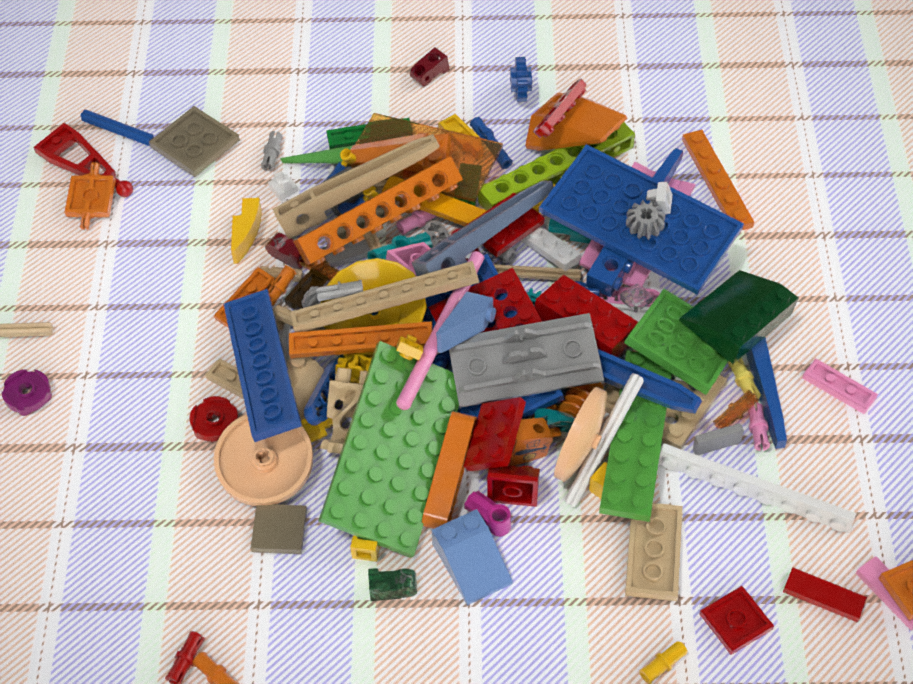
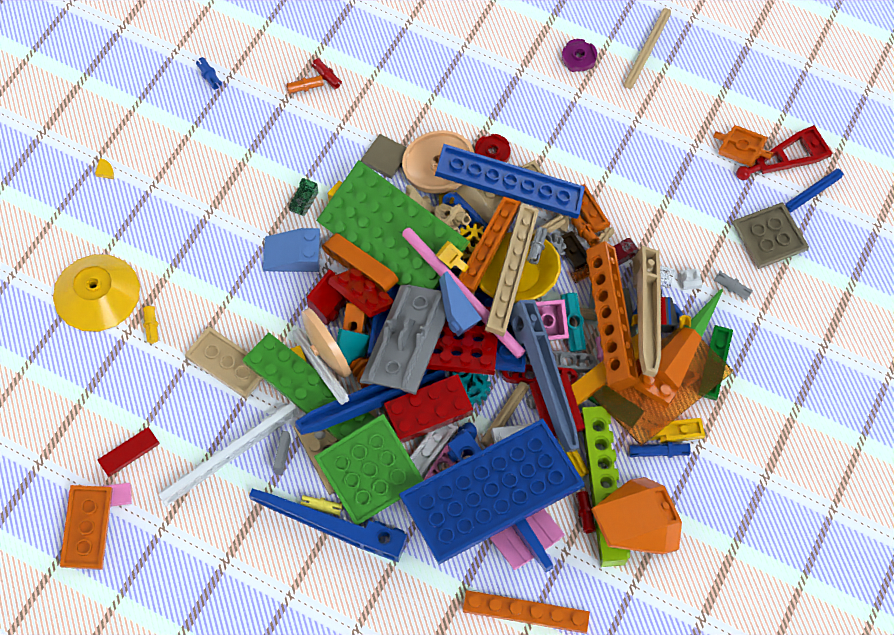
camera: 115 degrees right, 10 degrees up
yellow slope [231,198,262,264] -> none
dark red leg [410,47,450,86] -> none
dark pink piece [464,491,511,537] -> none
blue gear [510,56,532,102] -> none
plate [533,78,587,138] -> none
clear plate [620,283,653,313] -> none
light grey gear [626,200,665,240] -> none
white tile [646,182,673,214] -> none
dark green slope [679,270,799,364] -> none
red tile [699,586,774,655] -> none
clear orange pin [712,390,759,429] -> none
bright pink pin [747,403,770,451] -> none
bright pink tile [802,358,878,415] -> none

